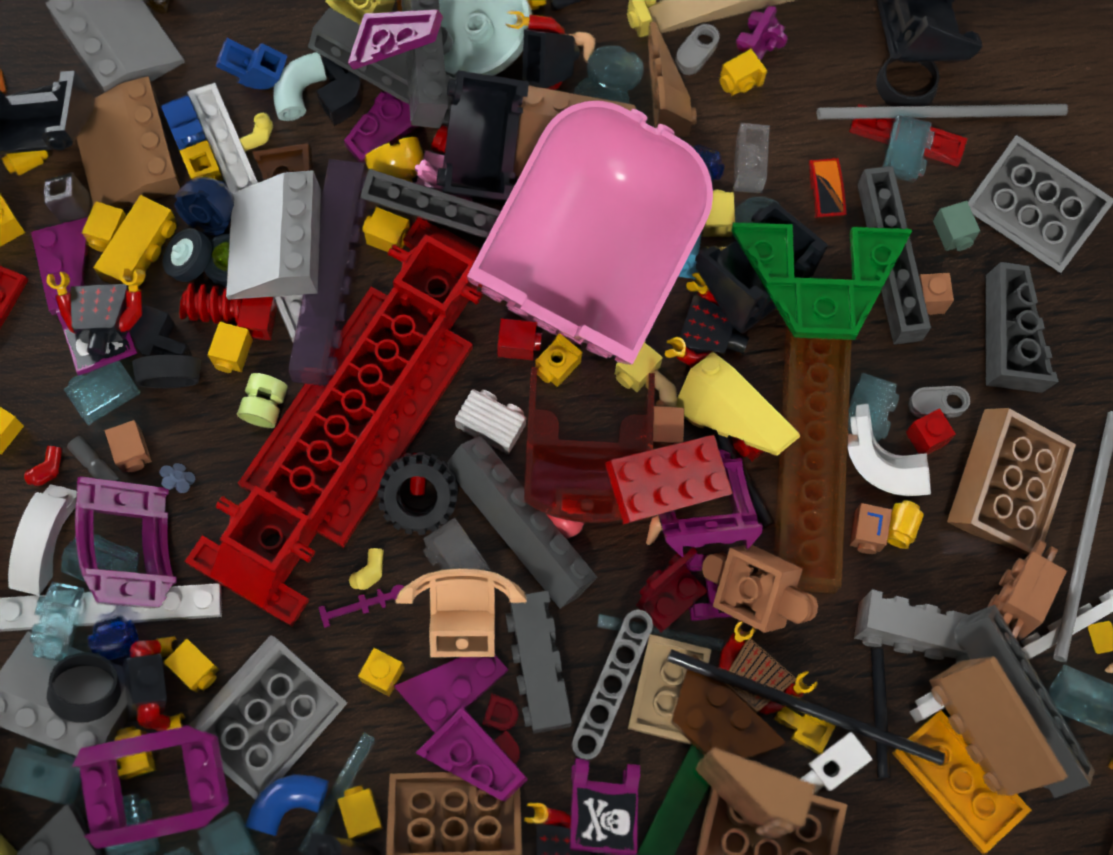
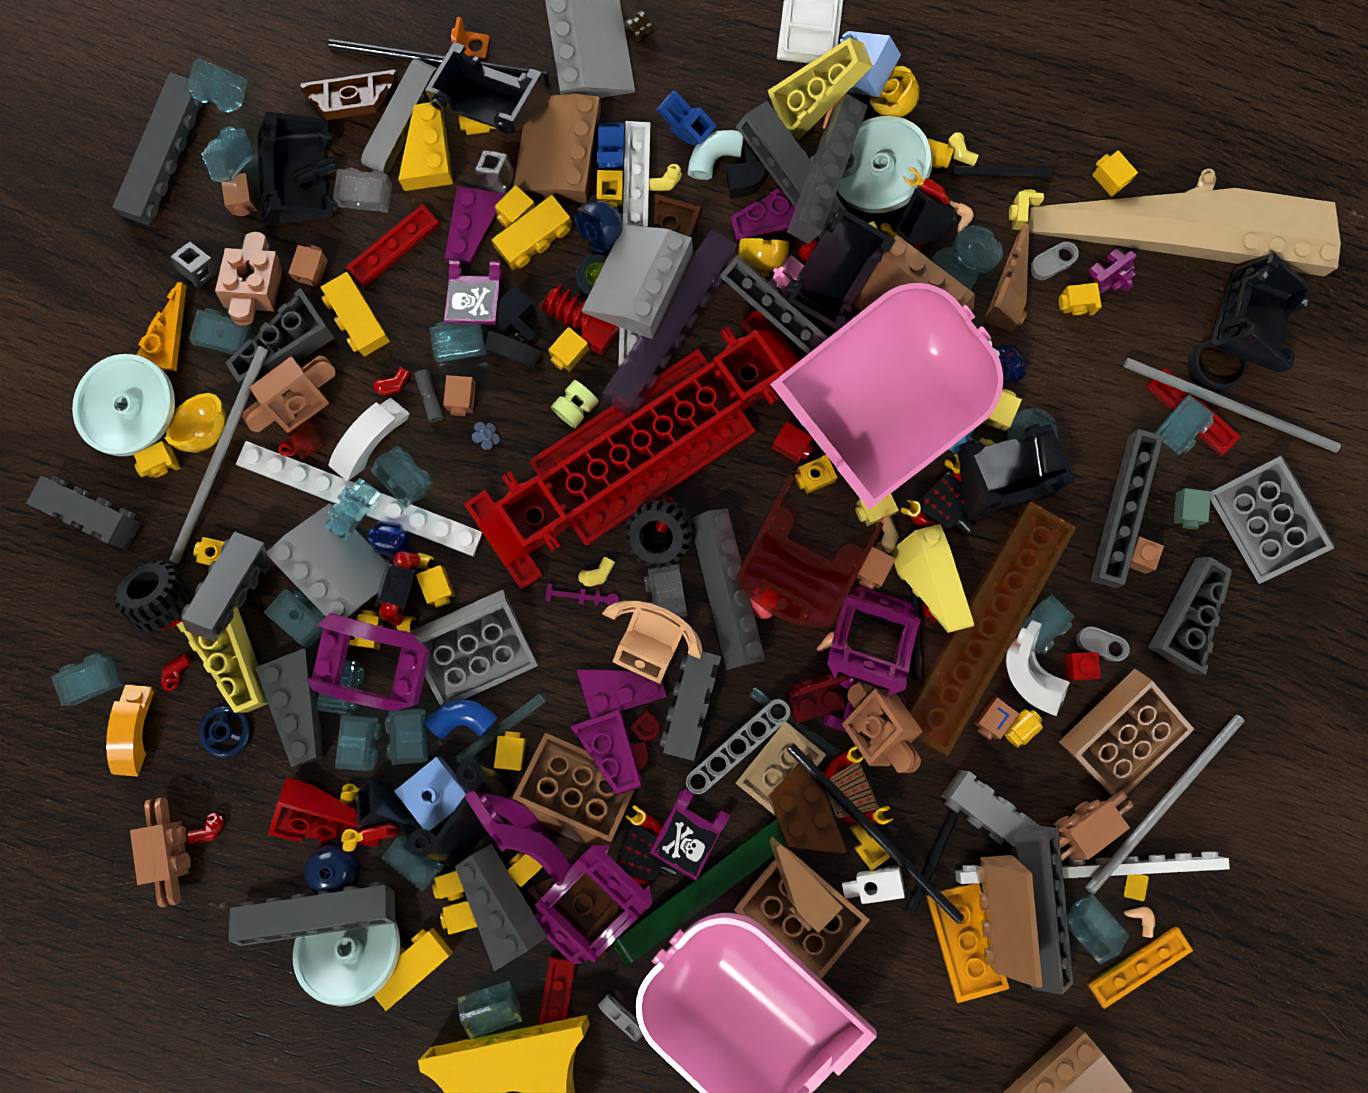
camera: 30 degrees right, 10 degrees up
black tyre [46,652,121,723] -> none
torso [47,268,144,356] -> none
magenta wedge [75,476,176,608] -> none
black wheel [163,228,212,282] -> none
magenta wing [348,9,443,70] -> none
yellow brick [358,648,405,697] -> none
yellow brick [362,207,410,252] -> none
white brick [455,389,526,455] -> none
red plate [605,435,733,524] -> none
green wing [731,222,912,340] -> none
clear brick [733,123,770,193] -> none
slope [809,158,846,218] -> none

